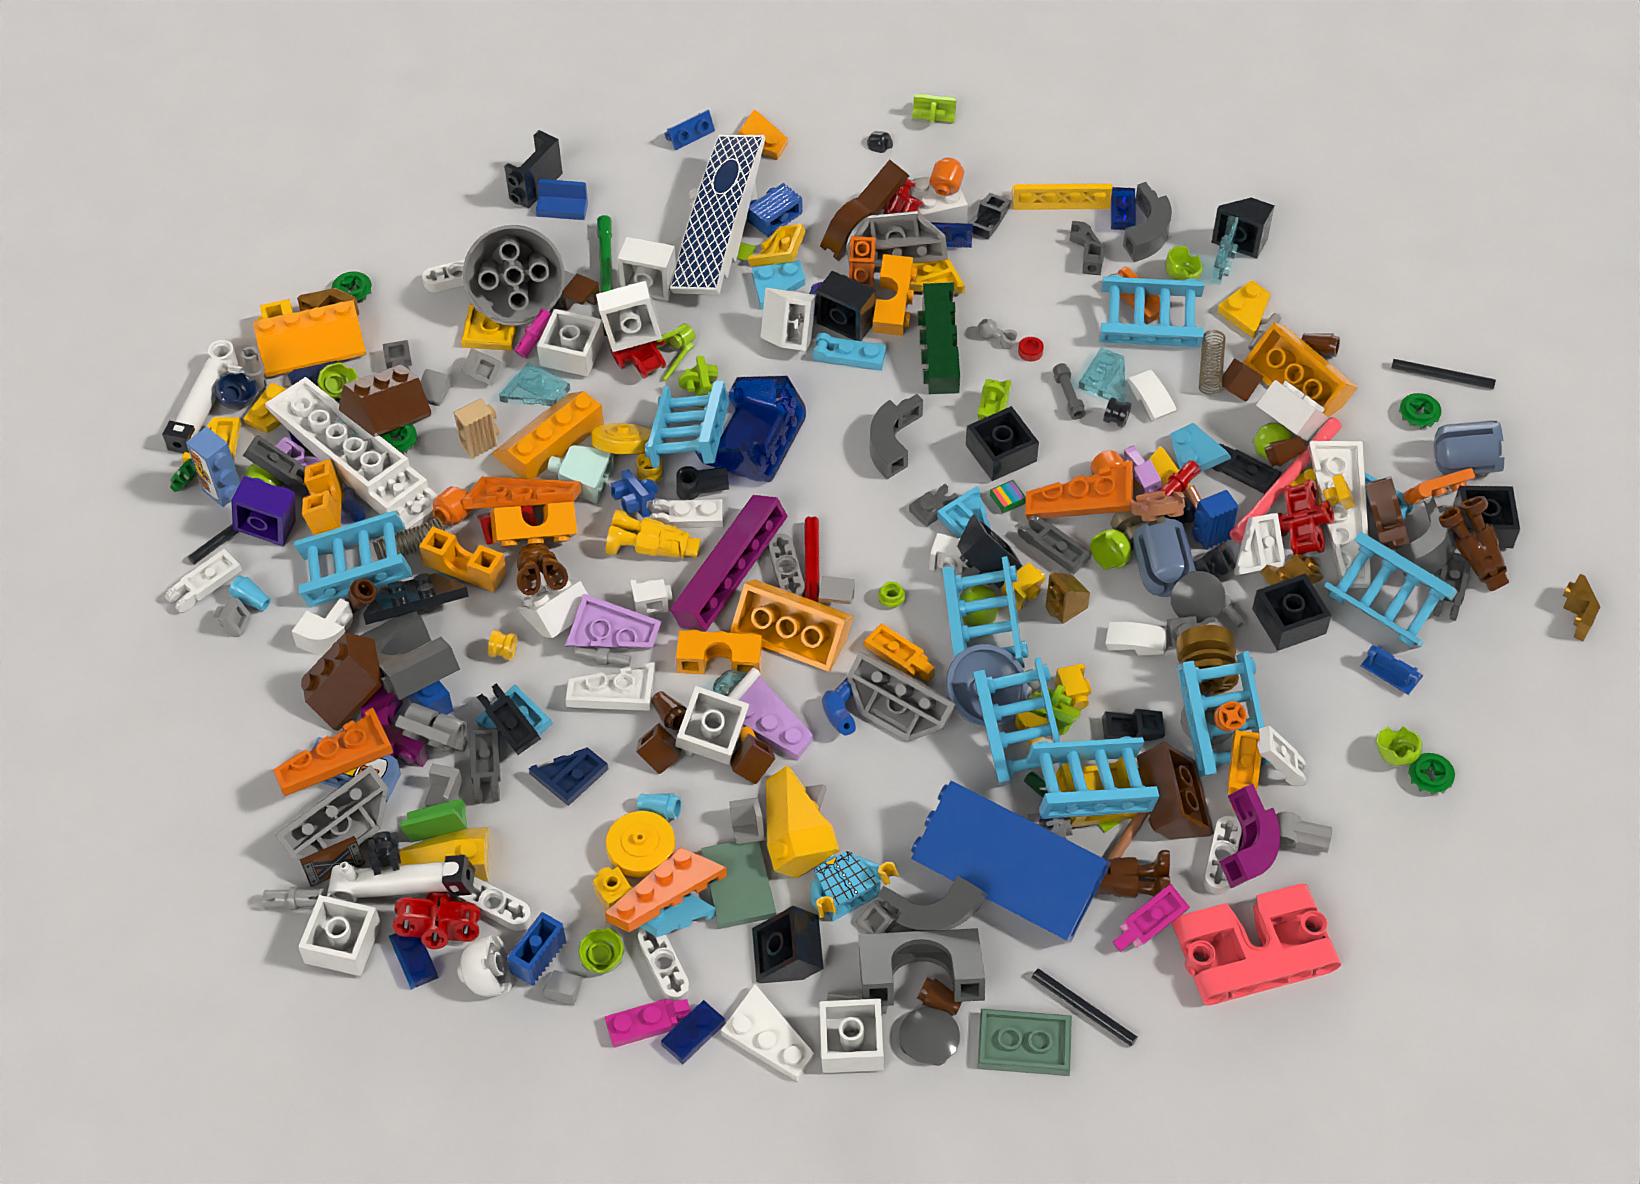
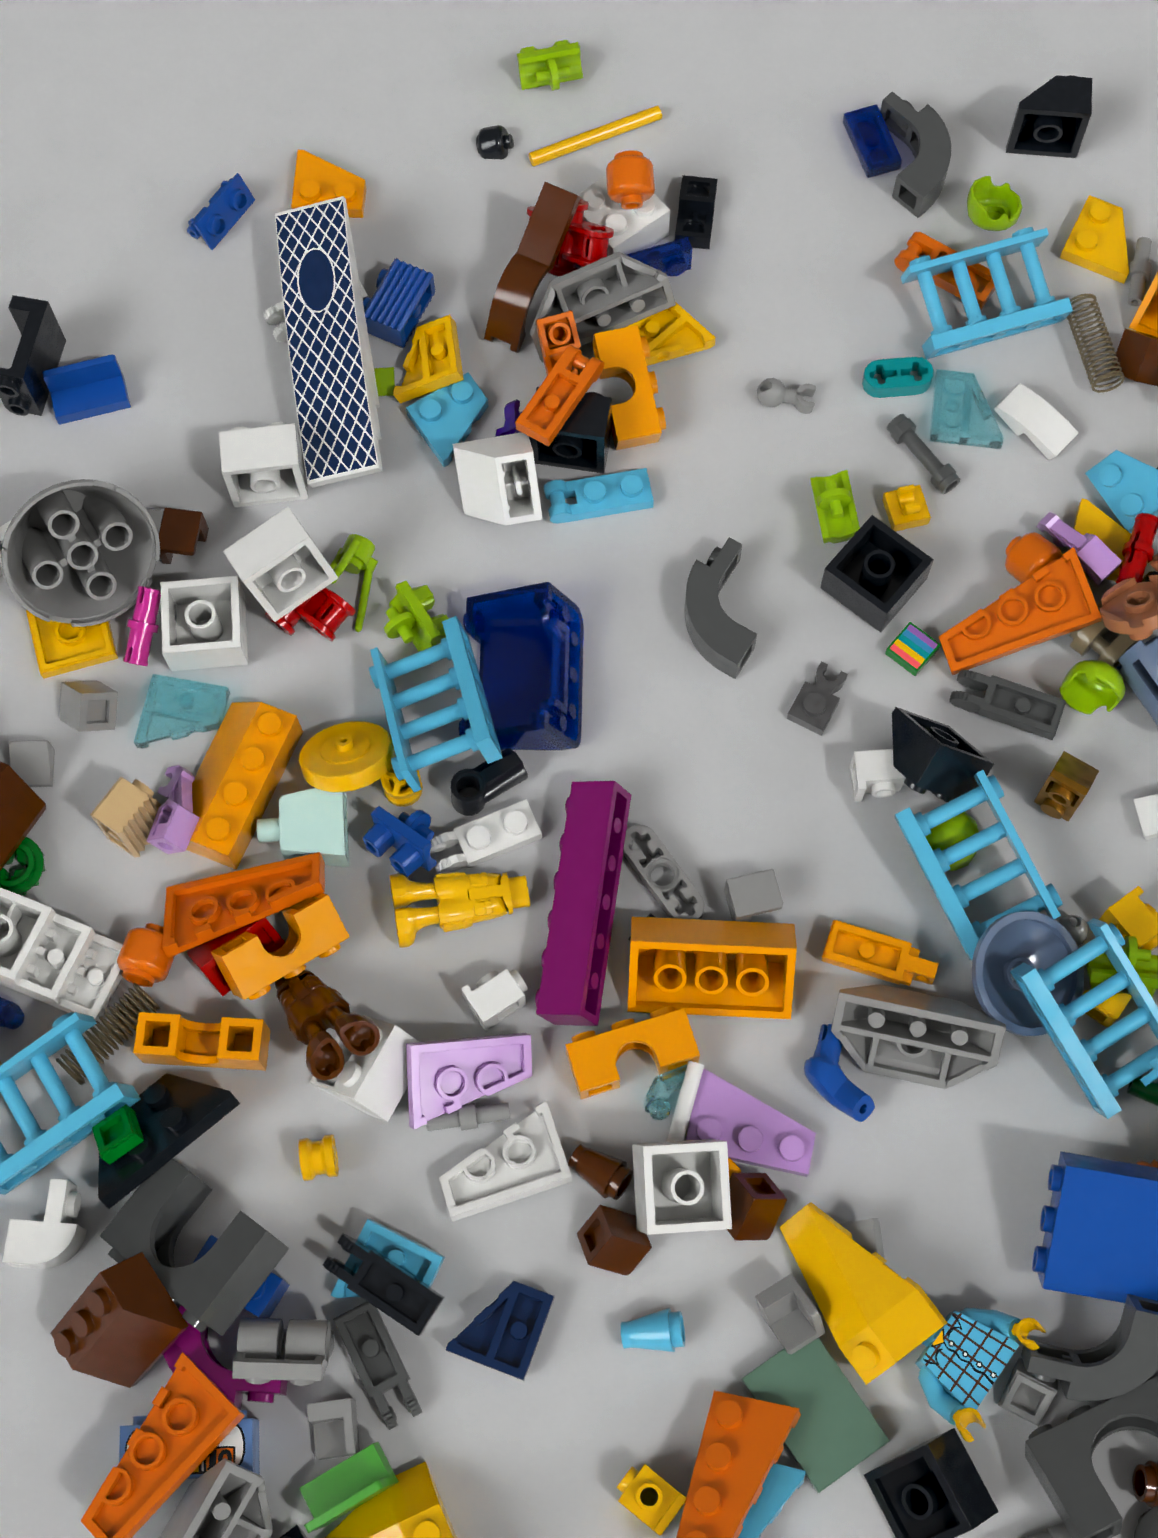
camera: 20 degrees left, 15 degrees up
reddish brown cone [345,579,376,613] -> none
green piece [597,215,613,336] -> none
yellow wheel [605,811,676,878] -> none
red axle [804,516,820,603] -> none
lime plate [878,581,905,608] -> none
dark green wedge [917,282,960,394] -> none
medium azure wing [937,486,991,538] -> none
yellow brick [1001,562,1046,611] -> none
yellow fence [1012,183,1112,210] -> none
red tile [1018,337,1044,362] -> none
dark grey piece [1069,221,1106,276] -> none
black wheel [1103,397,1132,428] -> none
clear light blue wing [1211,215,1239,285] -> none
none -> green tile [92,1104,144,1165]
none -> lavender piece [147,765,200,854]
none -> orange plate [515,345,605,447]
none -> yellow bar [529,105,662,167]
none -> teal beam [862,357,934,398]
none -> yellow tile [882,484,931,532]

